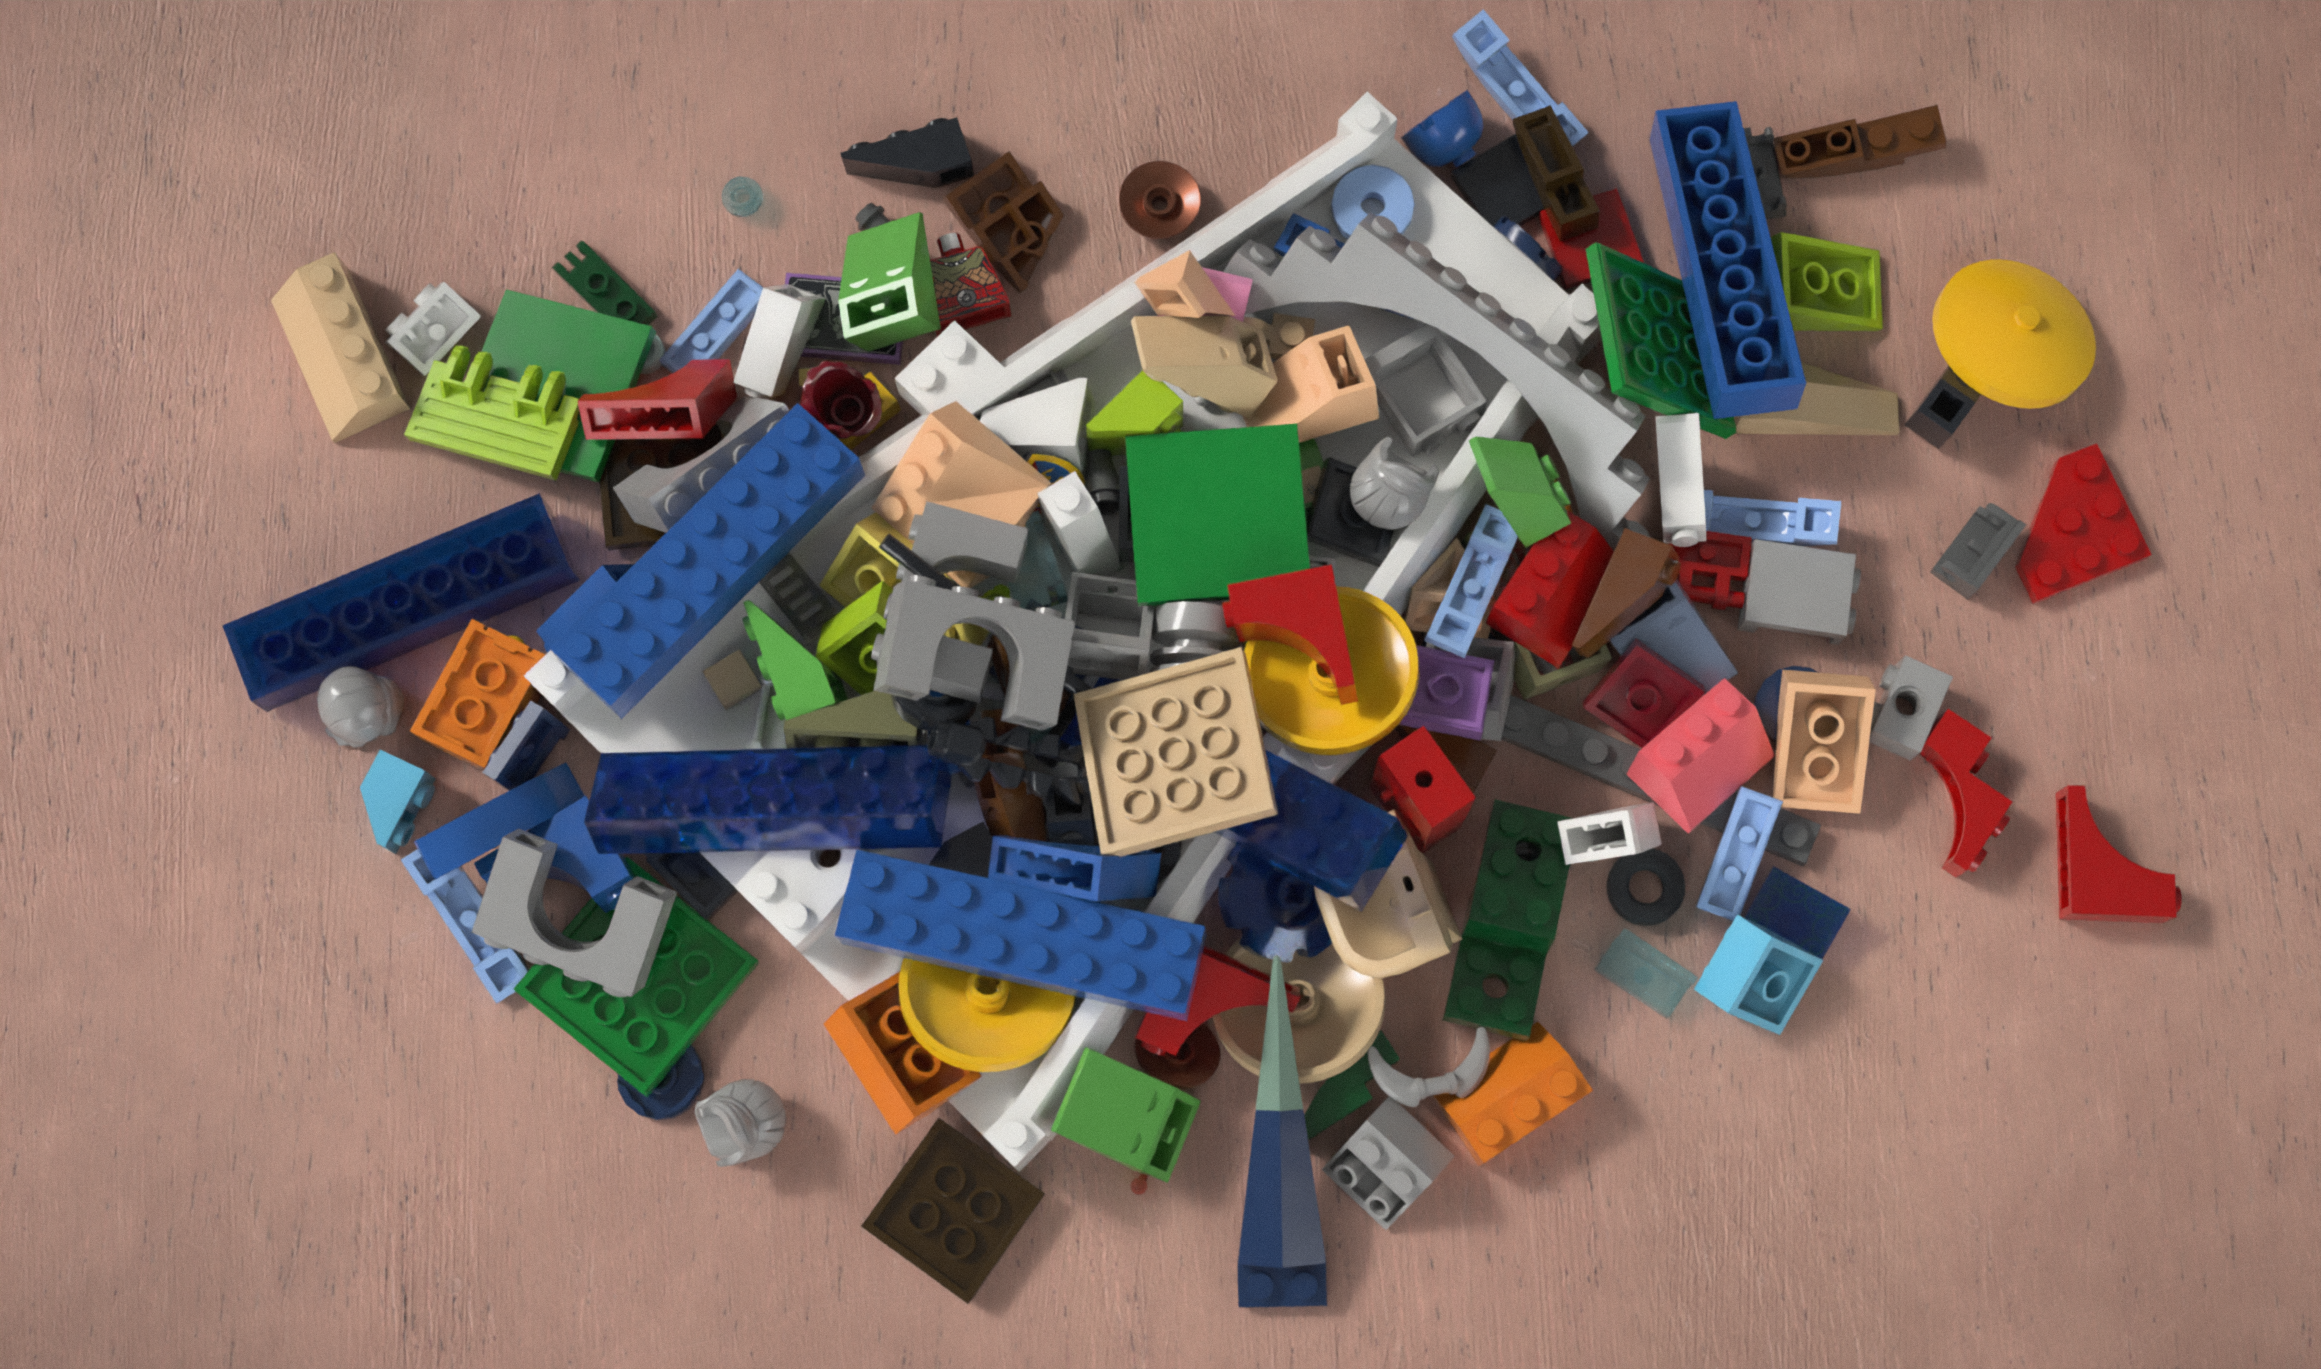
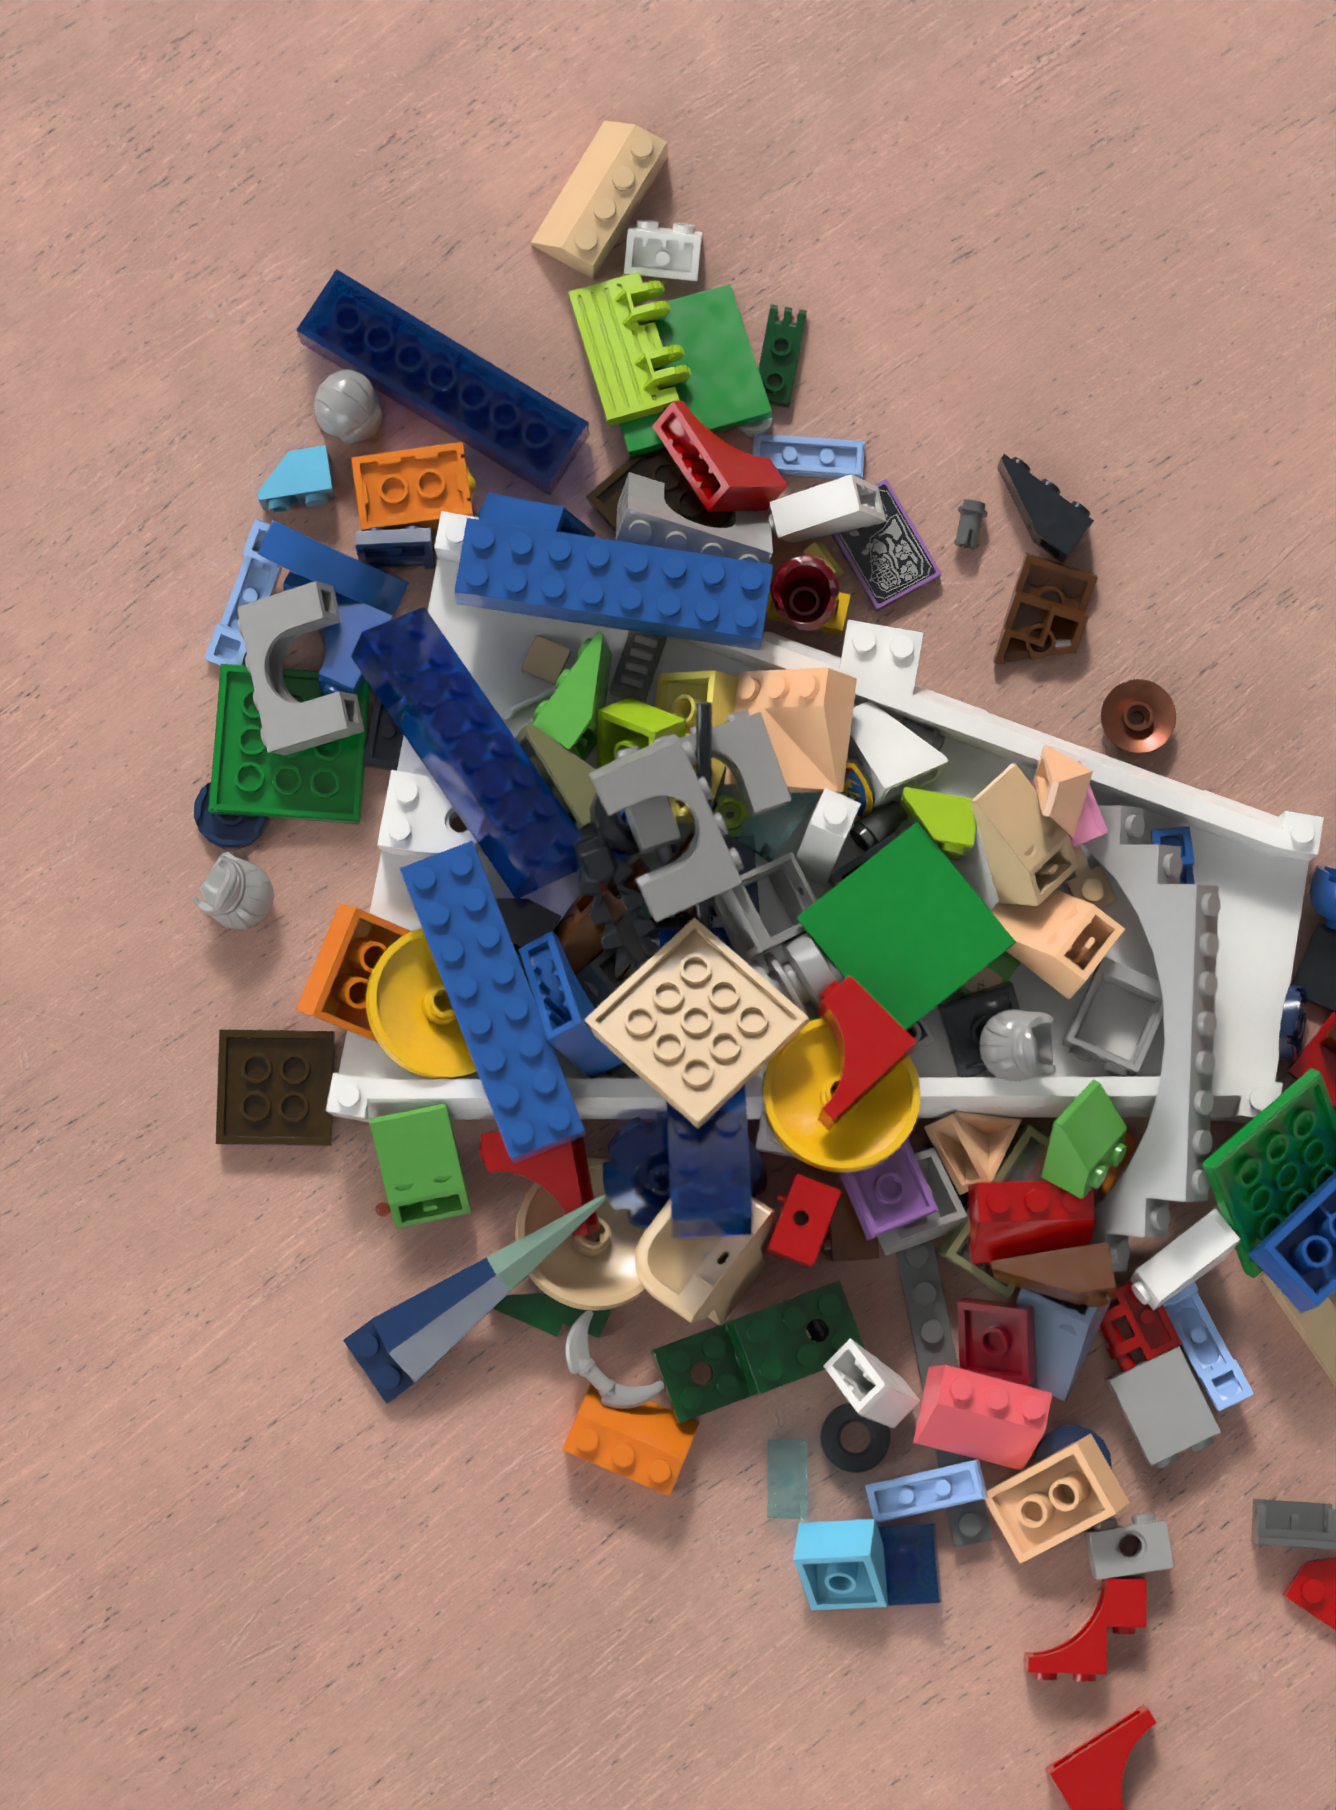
camera: 55 degrees right, 5 degrees up
clear light blue plate [722,177,763,217] -> none
bright green slope [838,212,941,352] -> none
torso [930,233,1012,337] -> none
copper dish [1134,1023,1221,1089] -> none
light grey slope [1322,1097,1455,1230] -> none
light blue tile [1331,165,1414,239] -> none
light blue slope [1424,504,1518,658] -> none

